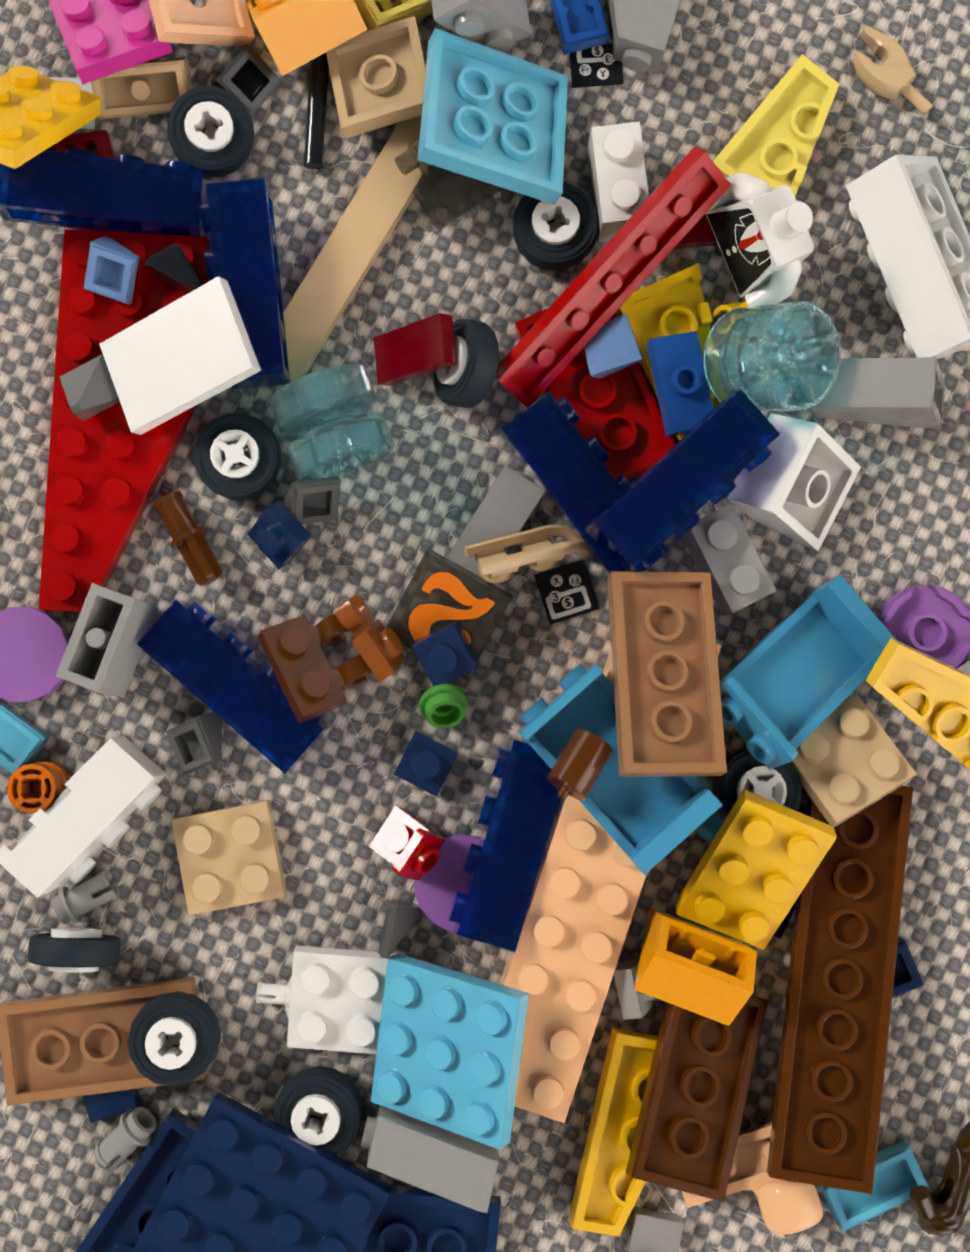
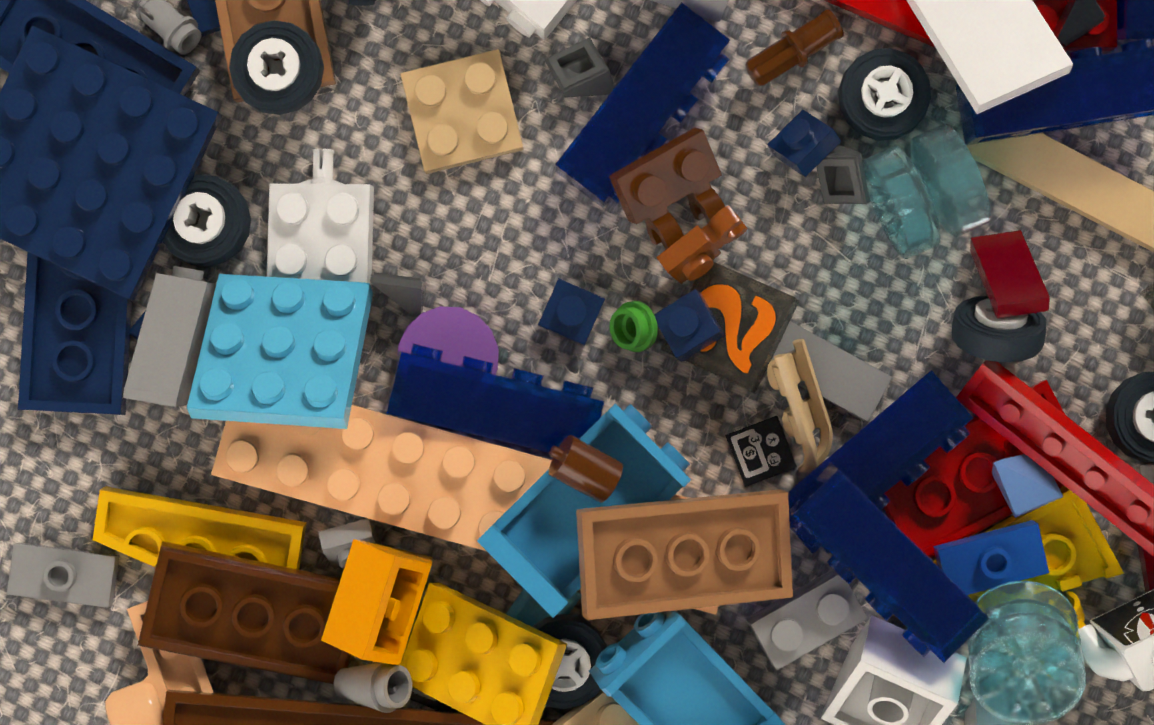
camera: 85 degrees right, 0 degrees up
bracket [369,805,446,881] -> none
none -> light grey cone [334,662,412,713]

